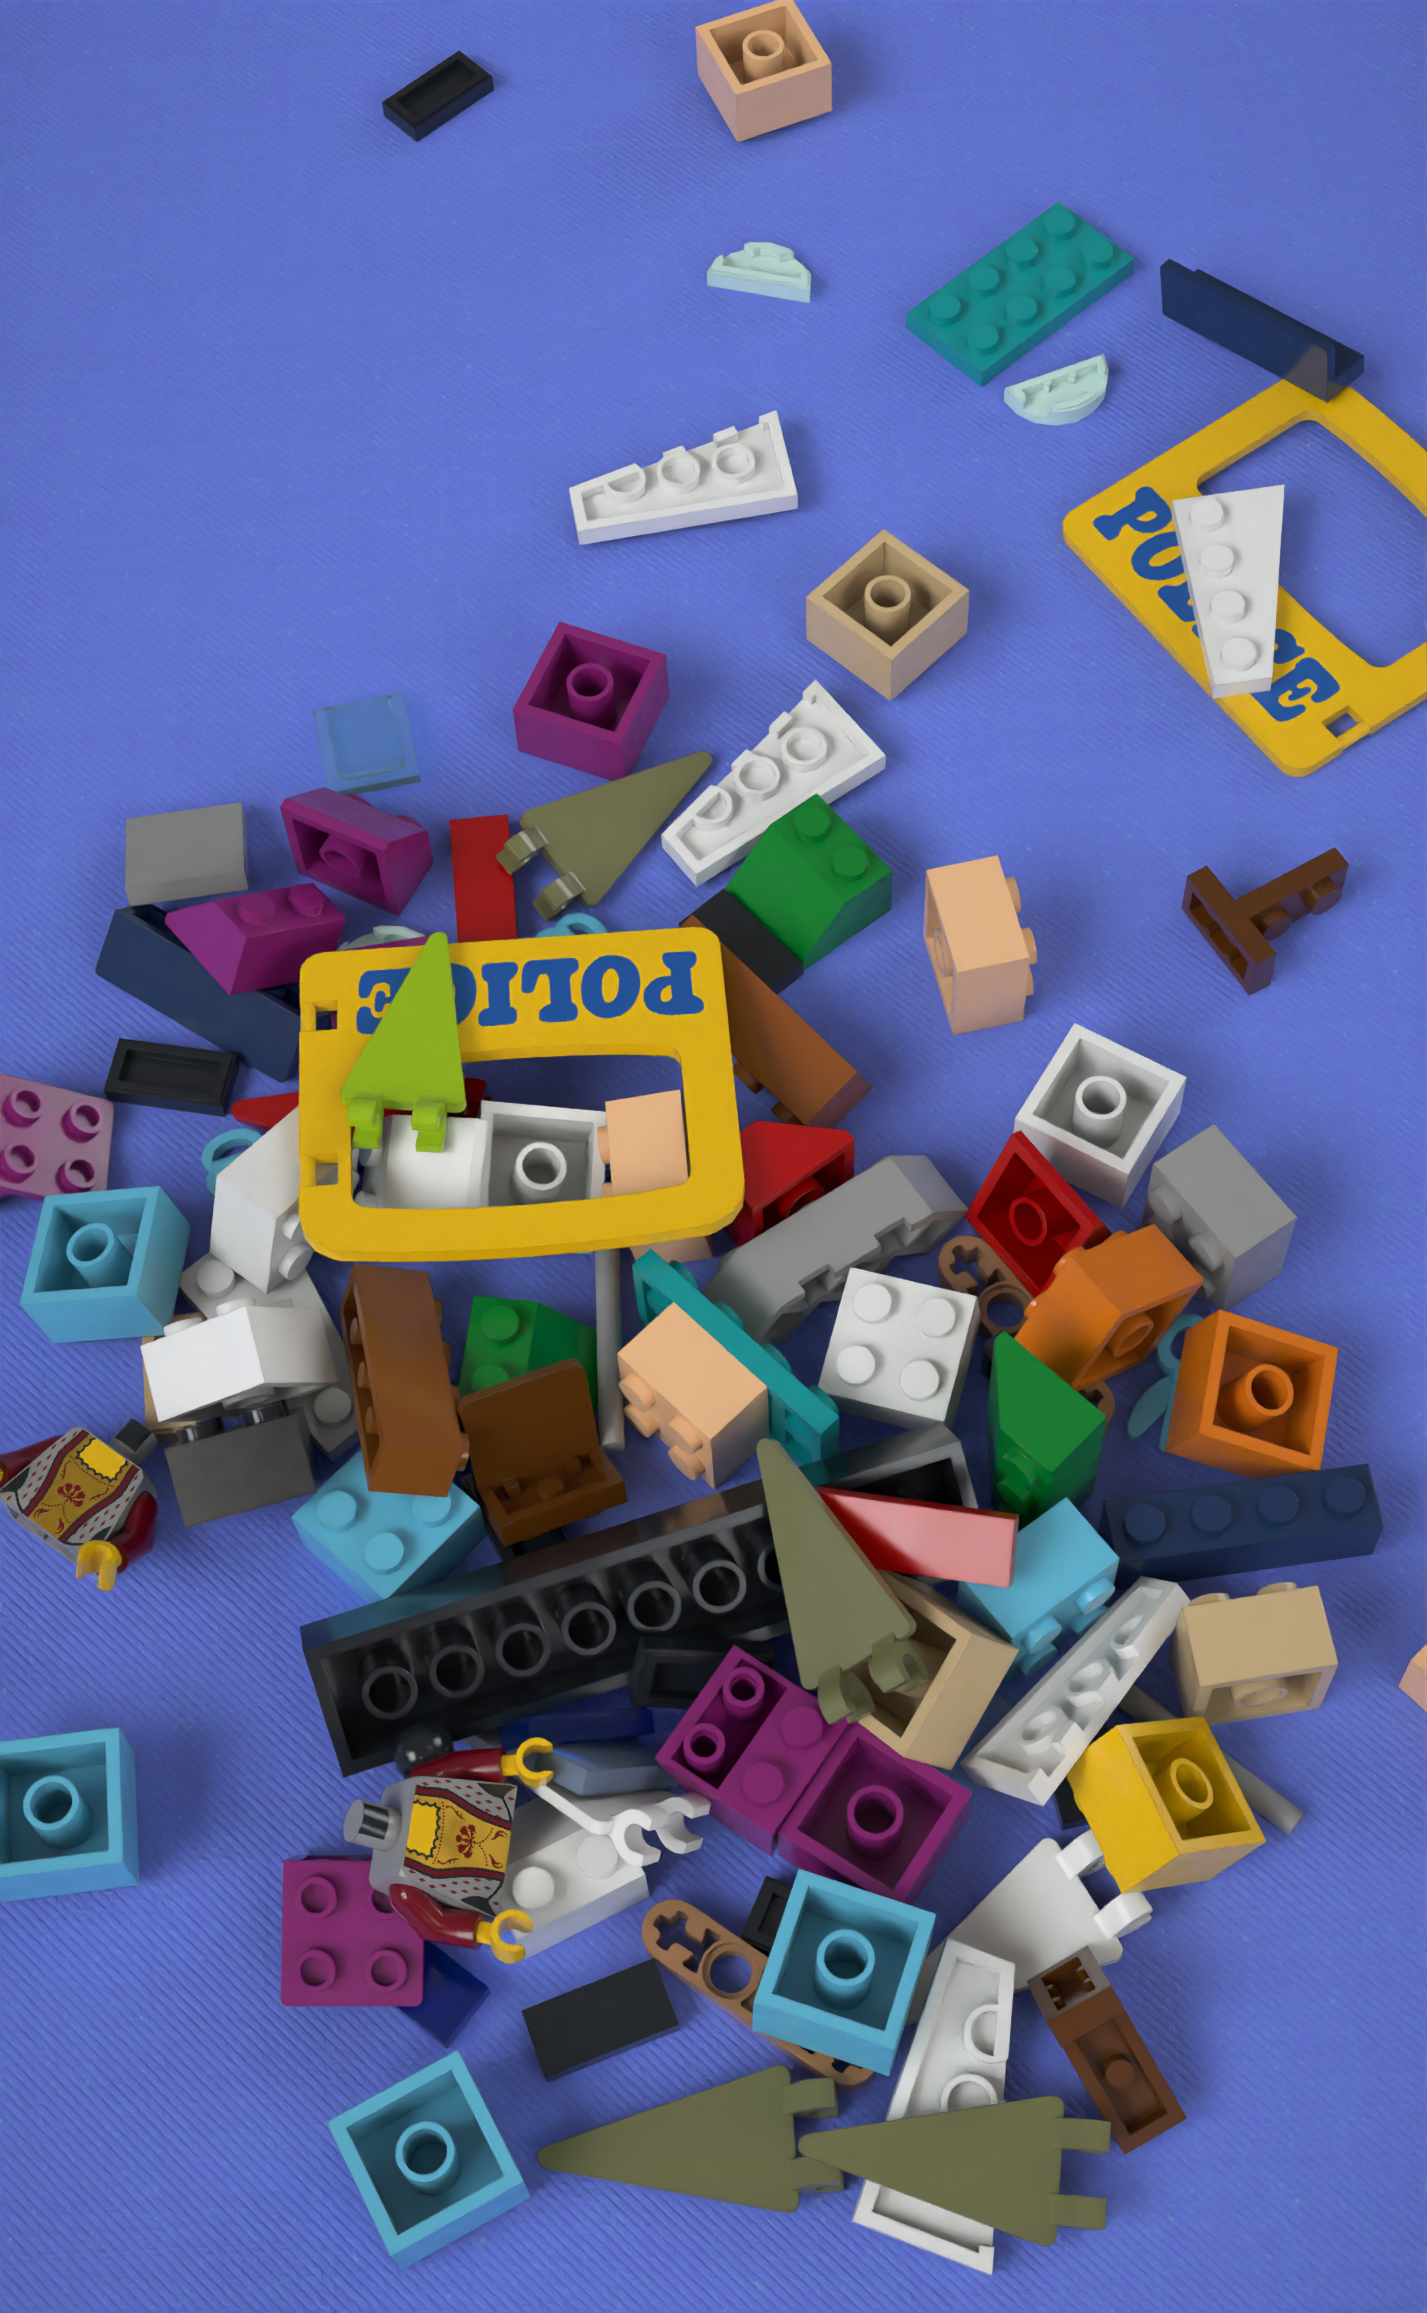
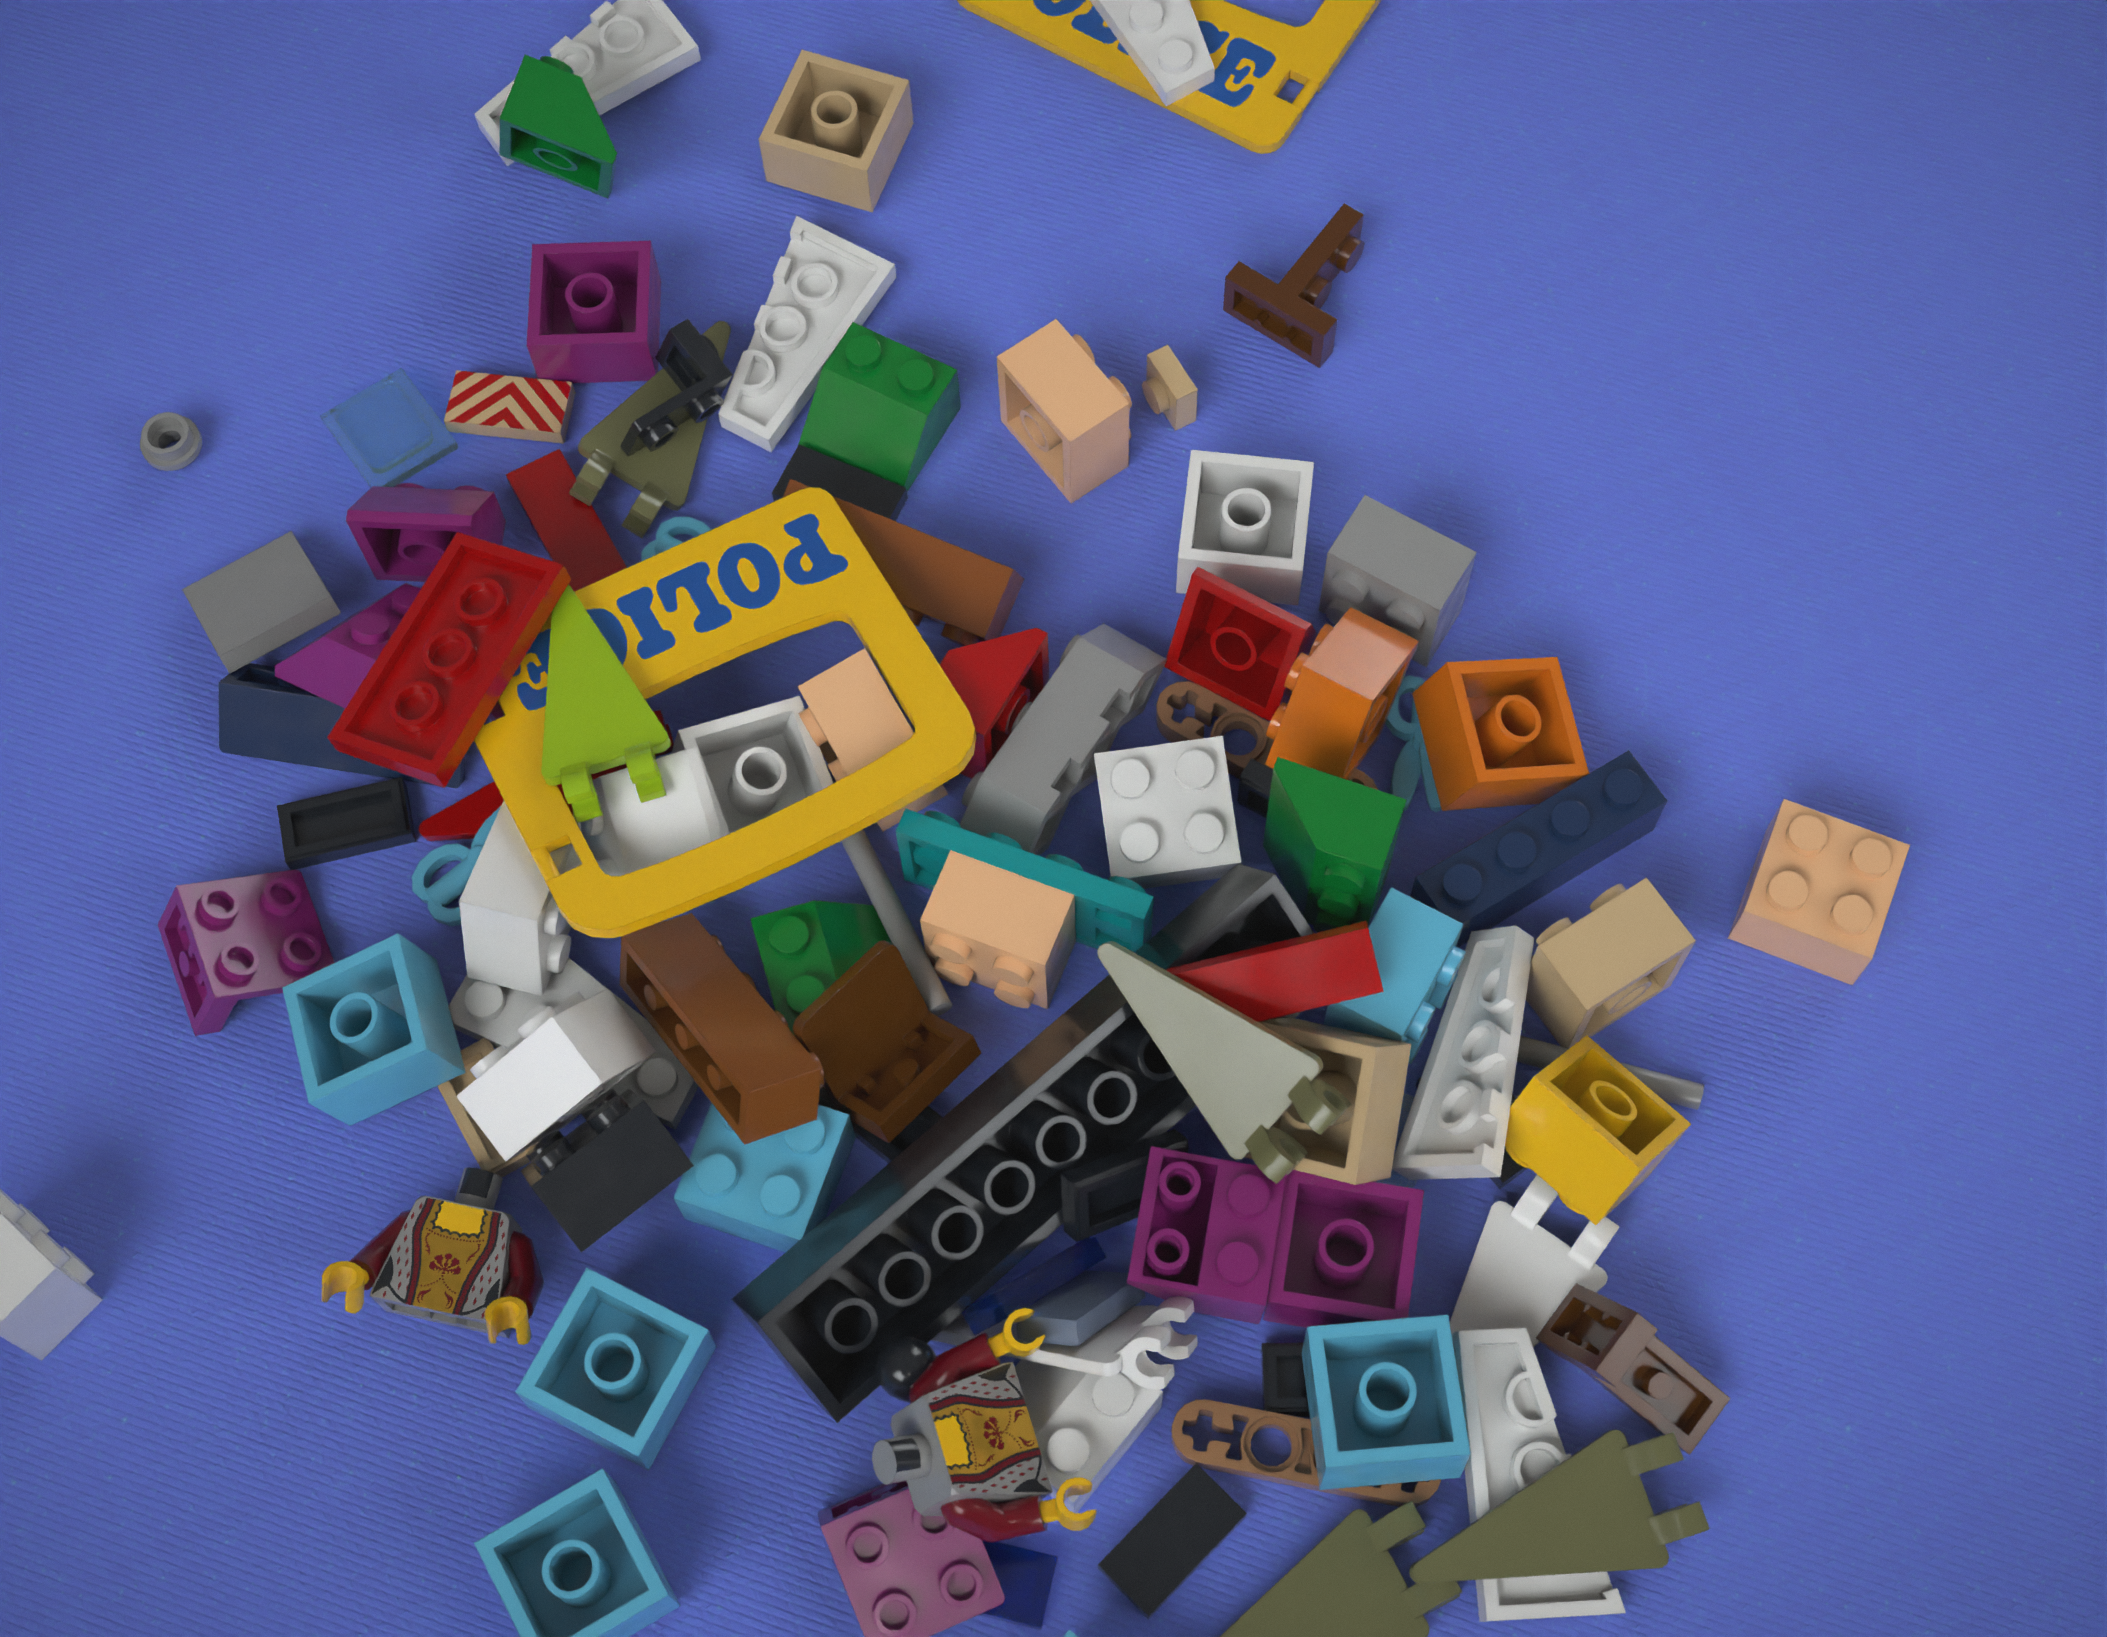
camera: 25 degrees left, 5 degrees up
none -> light grey plate [140,412,202,471]
none -> red plate [327,532,571,788]
none -> tile [444,370,575,444]
none -> green slope [499,54,617,199]
none -> medium azure brick [515,1268,716,1470]
none -> black bracket [620,319,732,456]
none -> tan plate [1142,345,1198,431]

